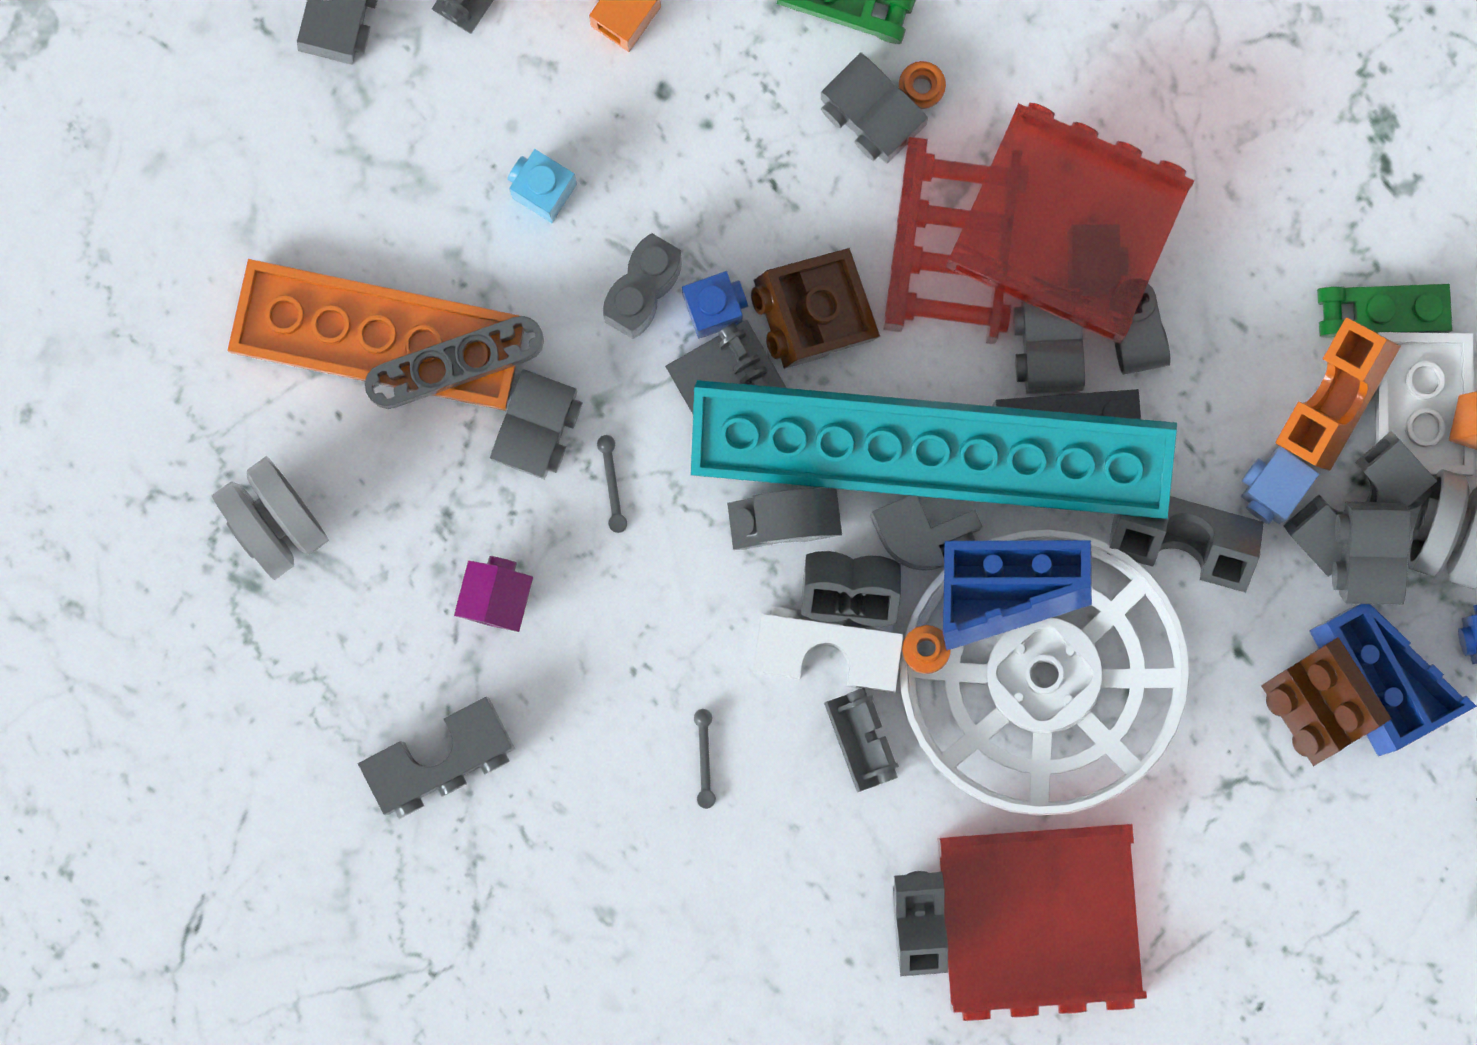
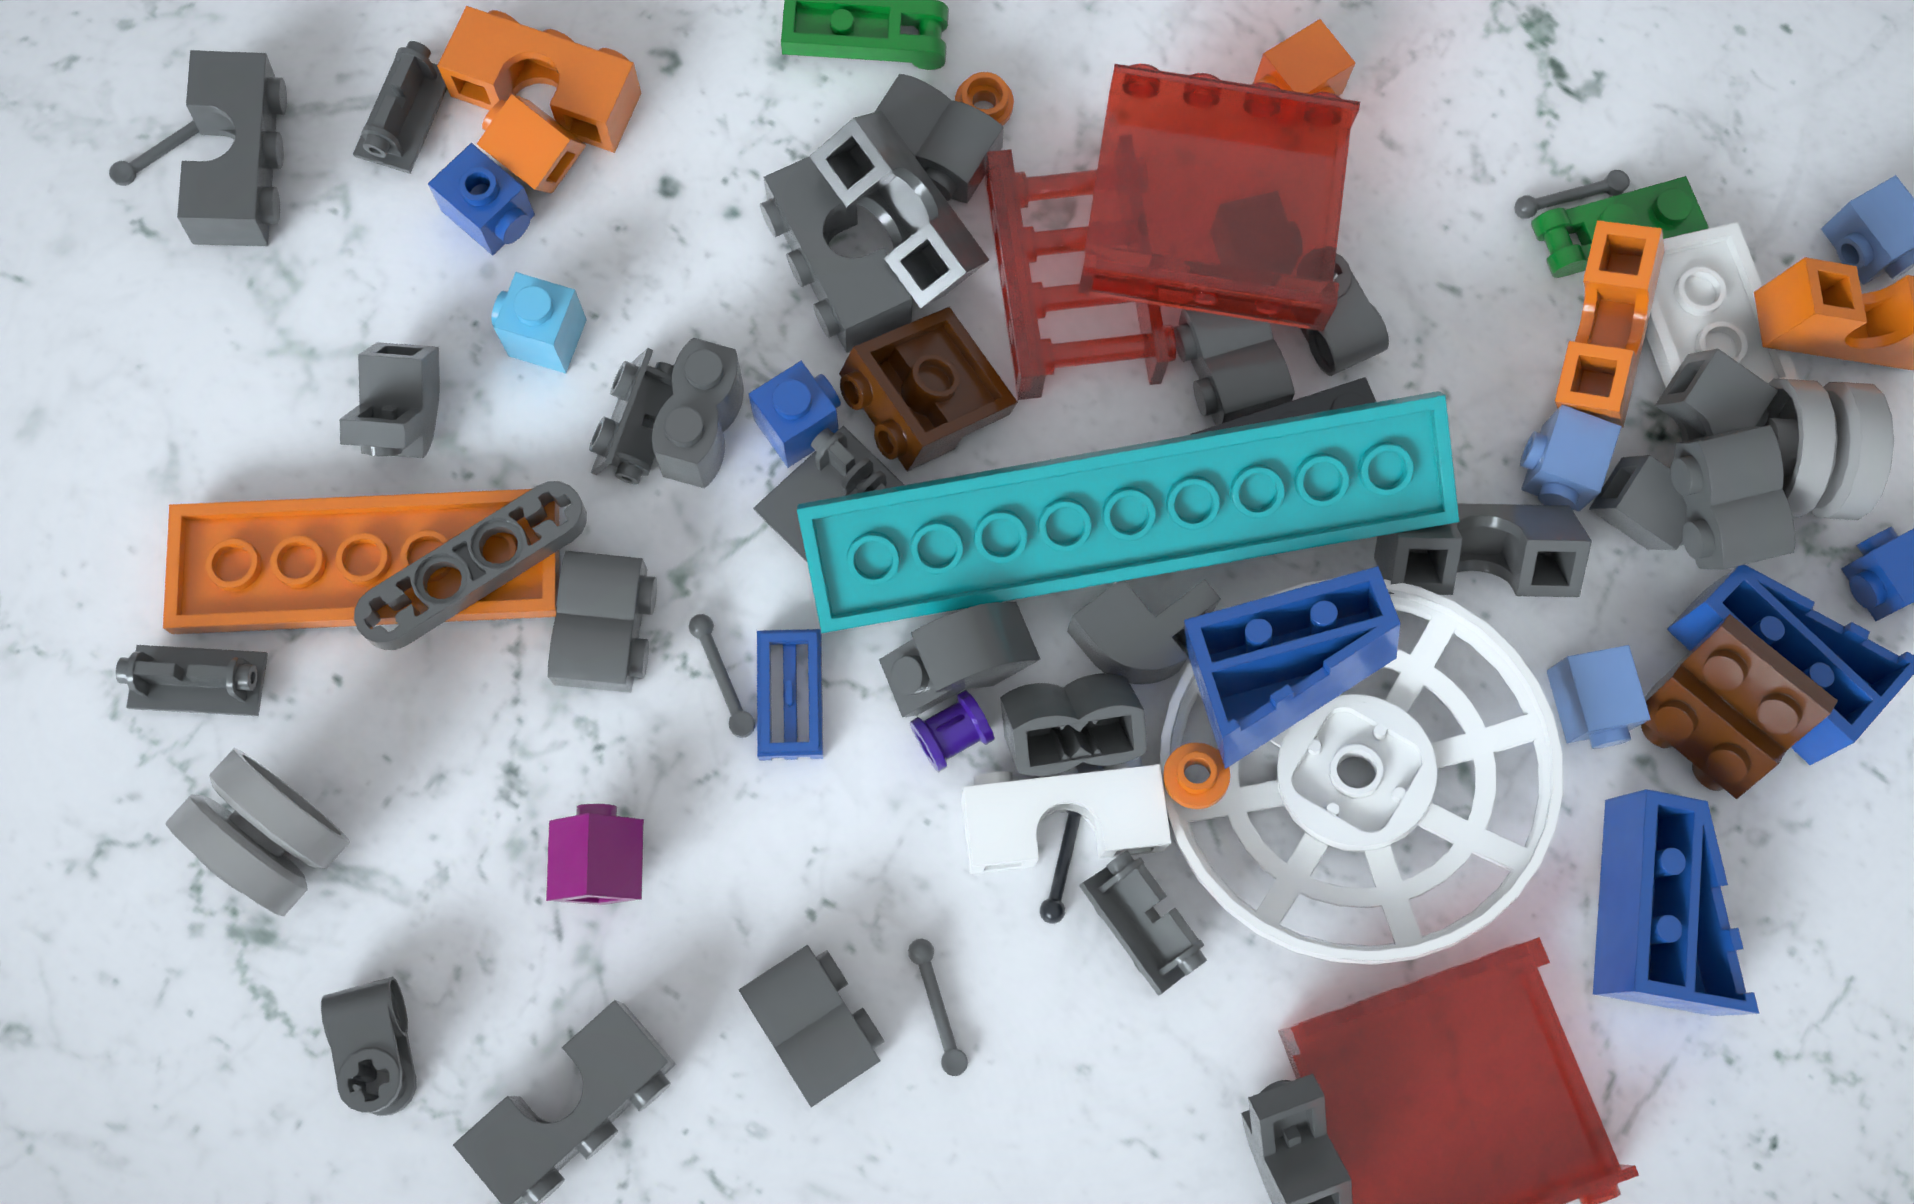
camera: 20 degrees left, 10 degrees down
none -> dark grey hinge [116,645,268,716]
none -> dark grey piece [321,977,416,1116]
none -> dark grey brick [339,342,440,458]
none -> blue brick [428,142,535,256]
none -> orange brick [477,94,587,193]
none -> dark grey hinge [589,348,674,484]
none -> dark grey brick [739,945,885,1107]
none -> blue tile [757,629,823,761]
none -> dark grey arch [760,157,912,353]
none -> dark grey arch [809,111,990,309]
none -> dark purple bush [910,690,995,772]
none -> black hinge [1039,810,1082,924]
none -> orange brick [1253,19,1356,128]
none -> dark grey hinge [1514,170,1630,219]
none -> medium blue brick [1547,645,1651,749]
none -> blue wedge [1593,789,1760,1016]

